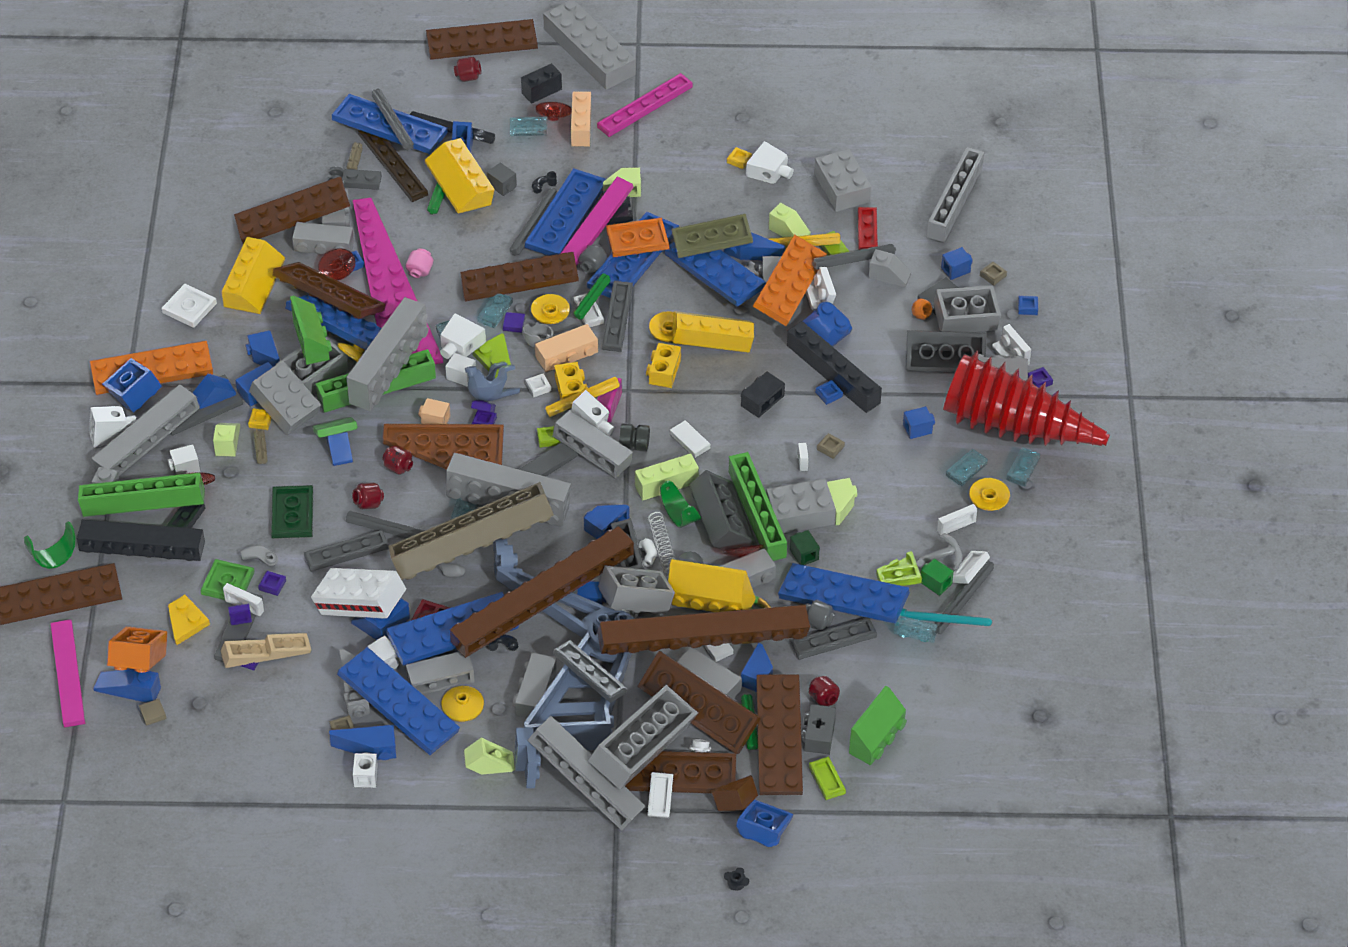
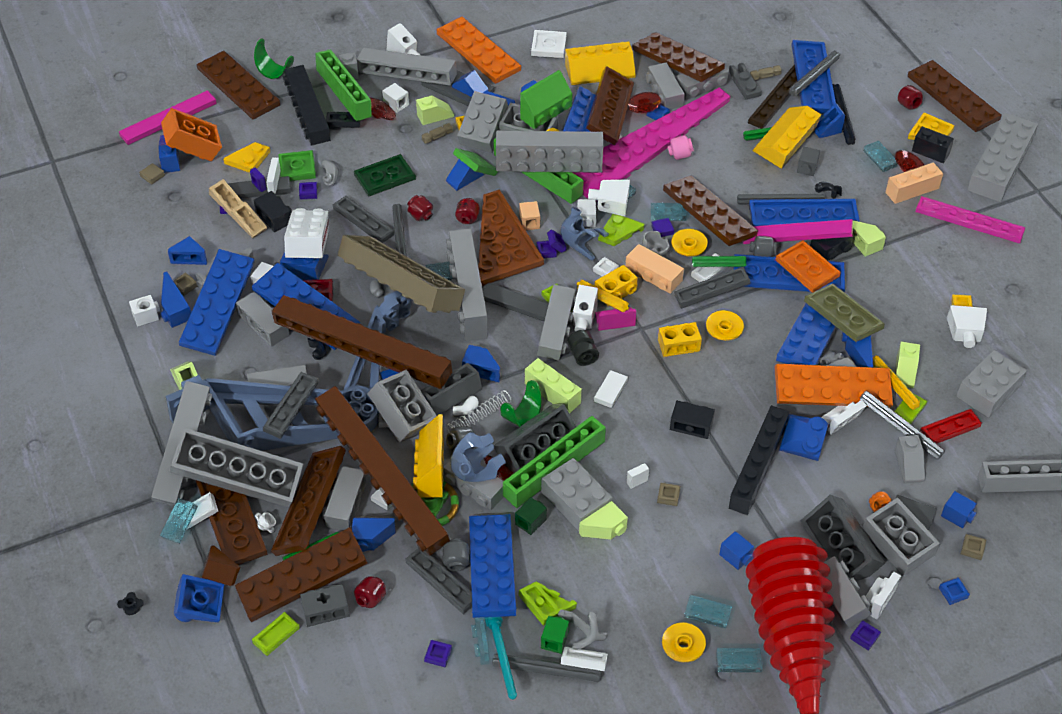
camera: 65 degrees right, 0 degrees up
blue slope [102,358,162,413] -> none
yellow dish [441,686,484,722] -> none
yellow slope [673,311,754,353] -> none
blue tile [815,380,843,405] -> none
bright green slope [849,686,907,766] -> none
white tile [937,504,977,536] -> none
none -> clear light blue plate [160,498,198,544]
none -> blue slope [168,236,207,265]
none -> black brick [254,191,292,233]
none -> dark purple tile [424,640,452,667]
none -> sand blue piece [450,432,506,482]
none -> yellow wing [908,113,955,140]

